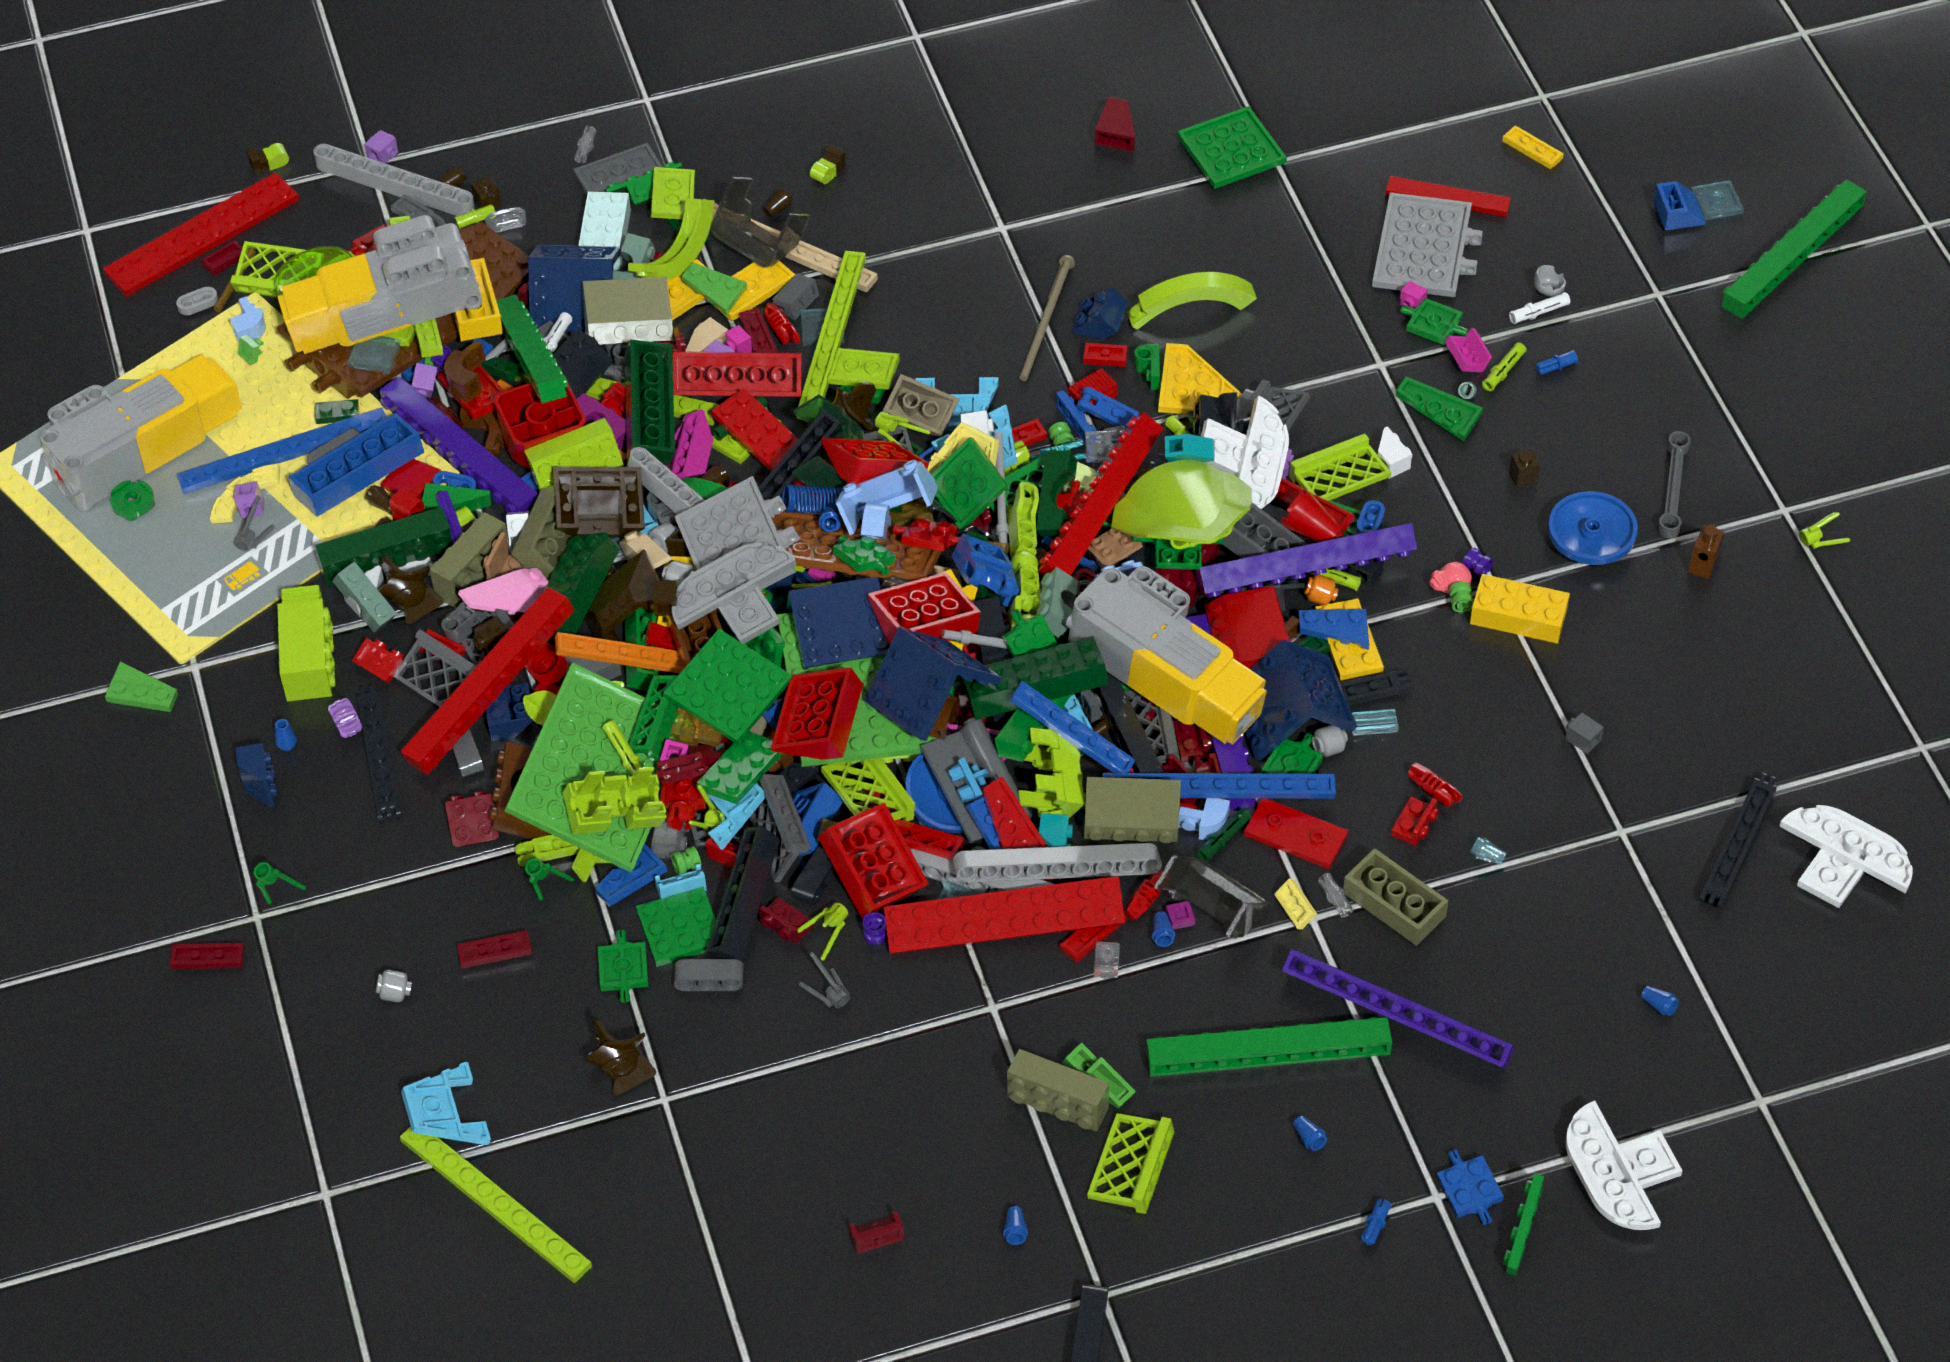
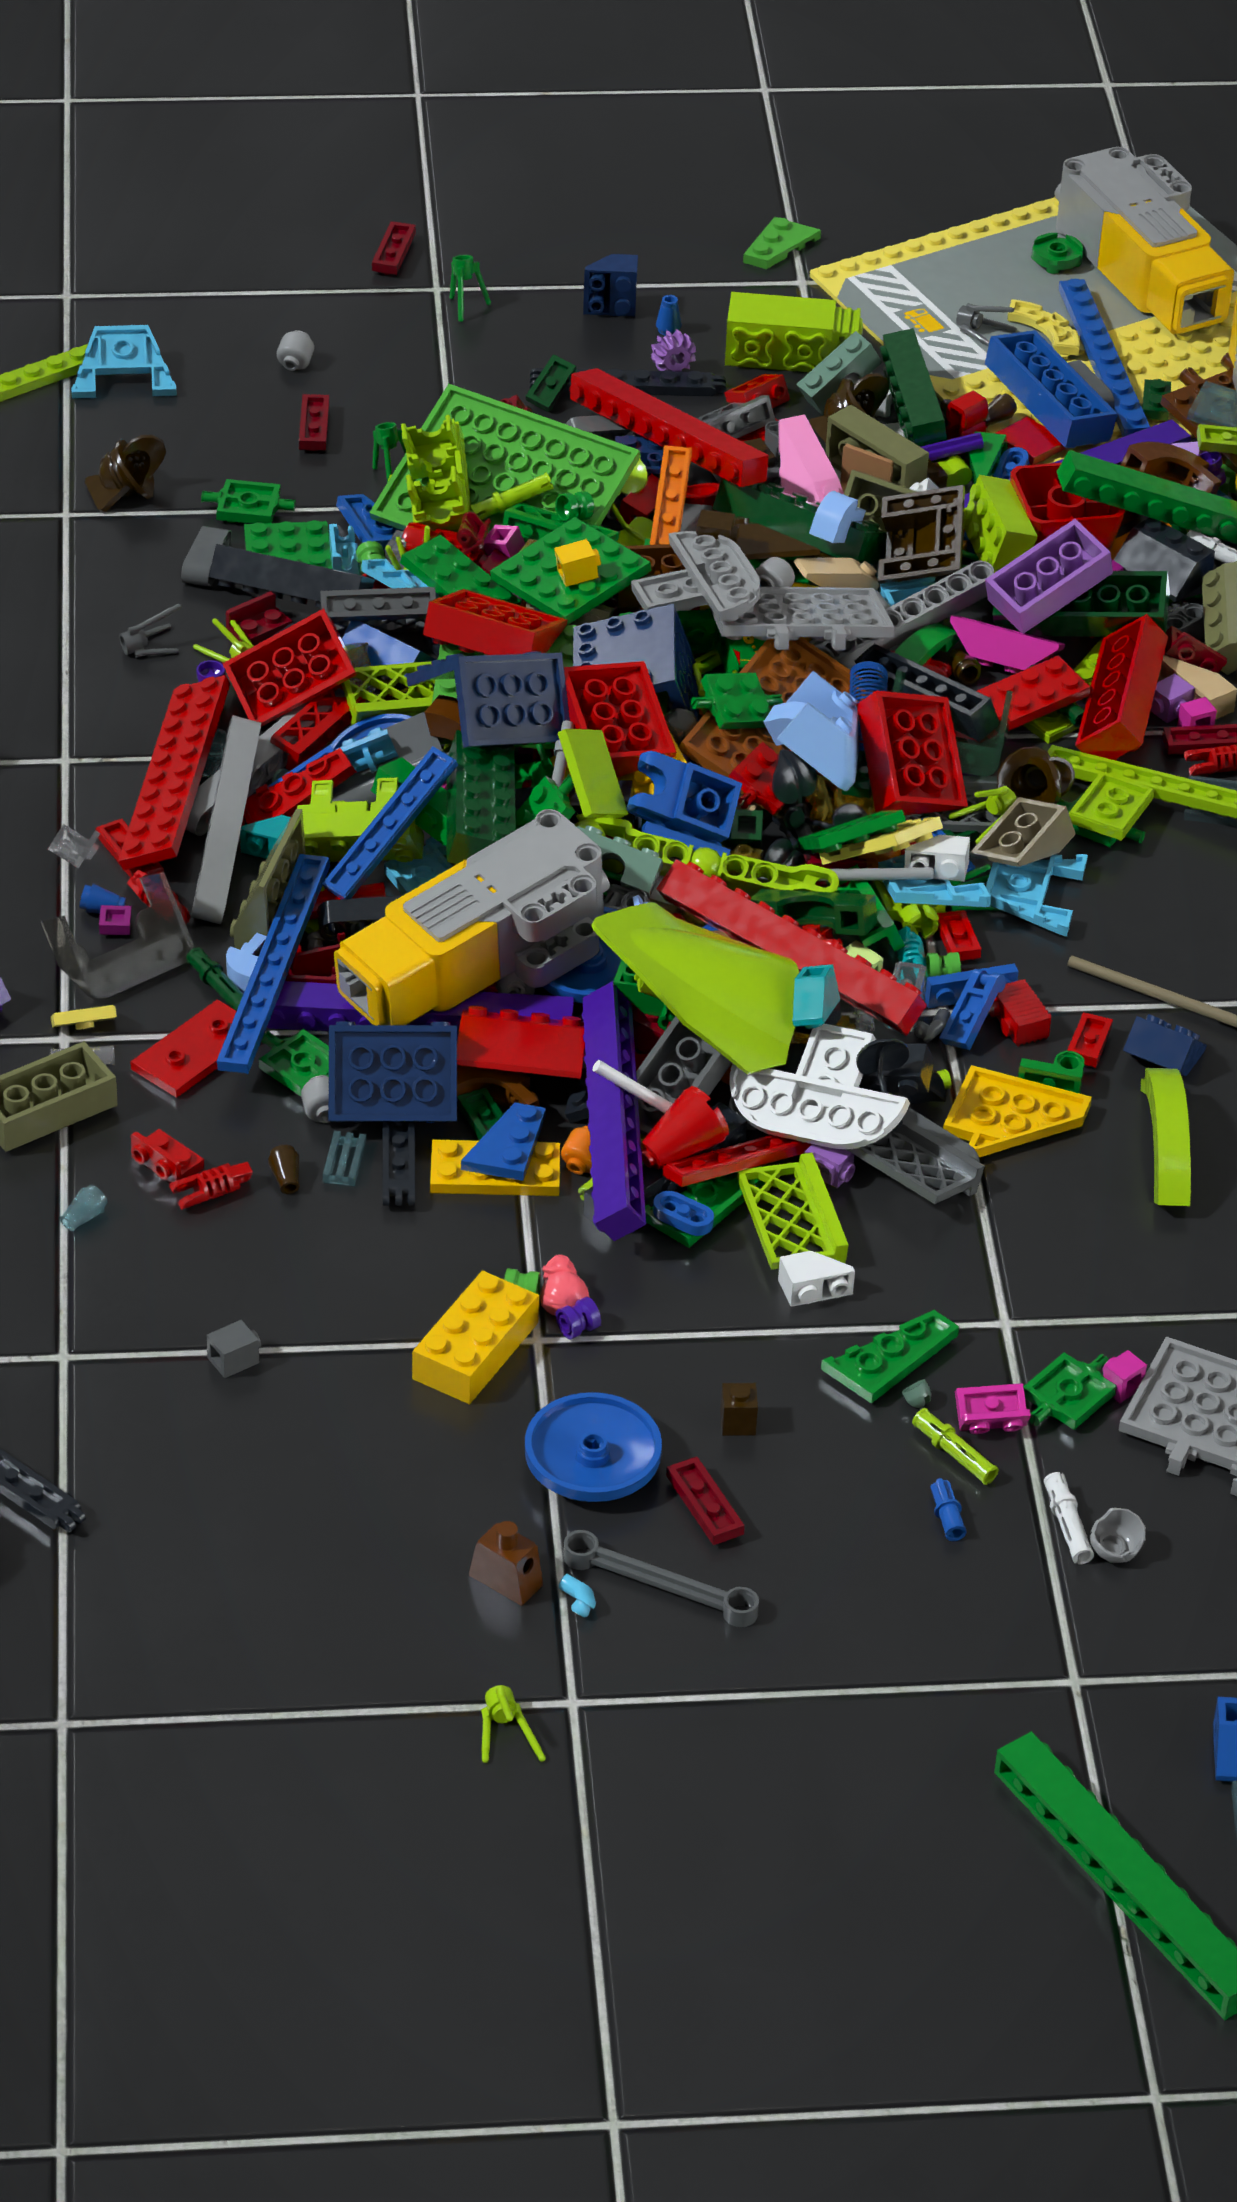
camera: 100 degrees right, 10 degrees down
medium lavender brick [234,481,265,519] -> none
none -> dark brown cone [268,1145,299,1194]
none -> dark green plate [526,354,577,412]
none -> yellow brick [554,539,601,587]
none -> green wheel [555,491,594,521]
none -> lime tile [558,728,628,818]
none -> medium azure arm [559,1574,596,1617]
none -> white bar [593,1060,673,1113]
none -> dark red plate [666,1456,745,1545]
none -> light blue brick [809,491,866,543]
none -> medium lavender brick [985,519,1113,634]

